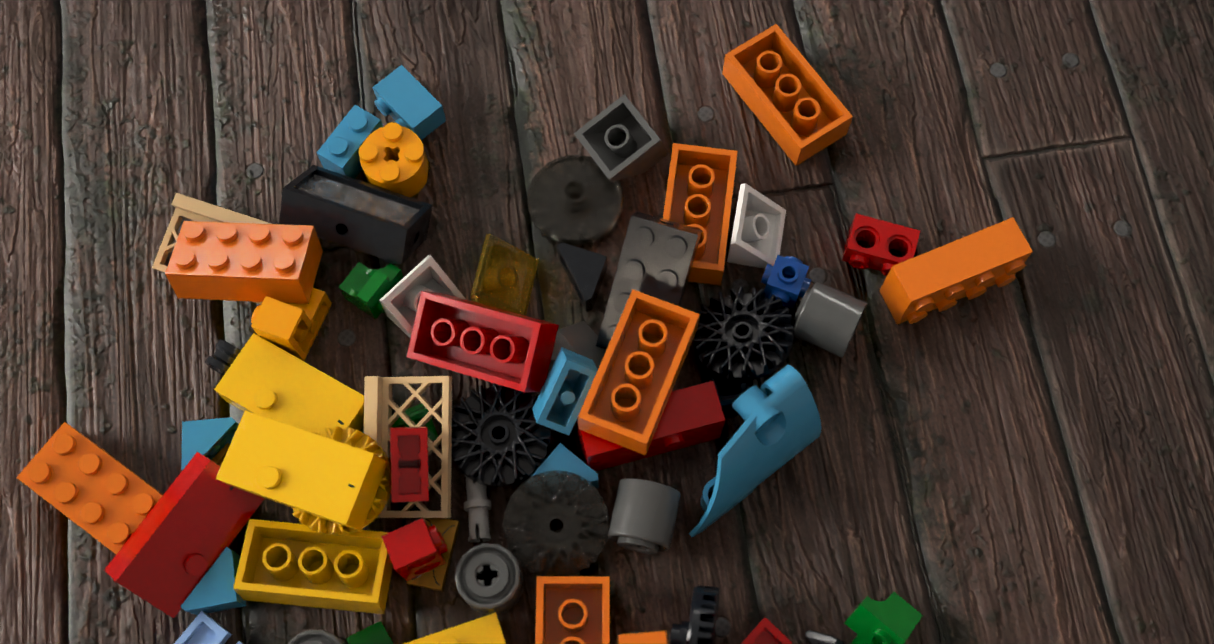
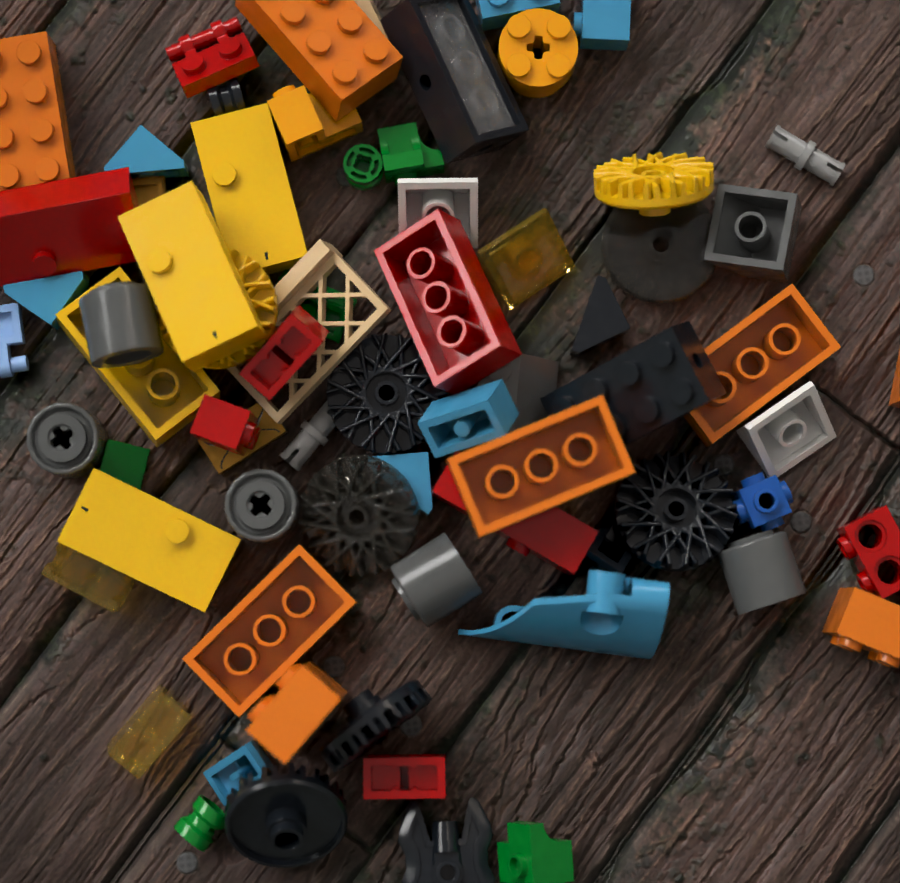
camera: 40 degrees right, 15 degrees up
none -> dark grey piece [79,281,164,368]
none -> red plate [165,17,260,99]
none -> green wheel [343,144,384,191]
none -> yellow wheel [593,152,714,217]
none -> light grey pin [764,125,846,186]

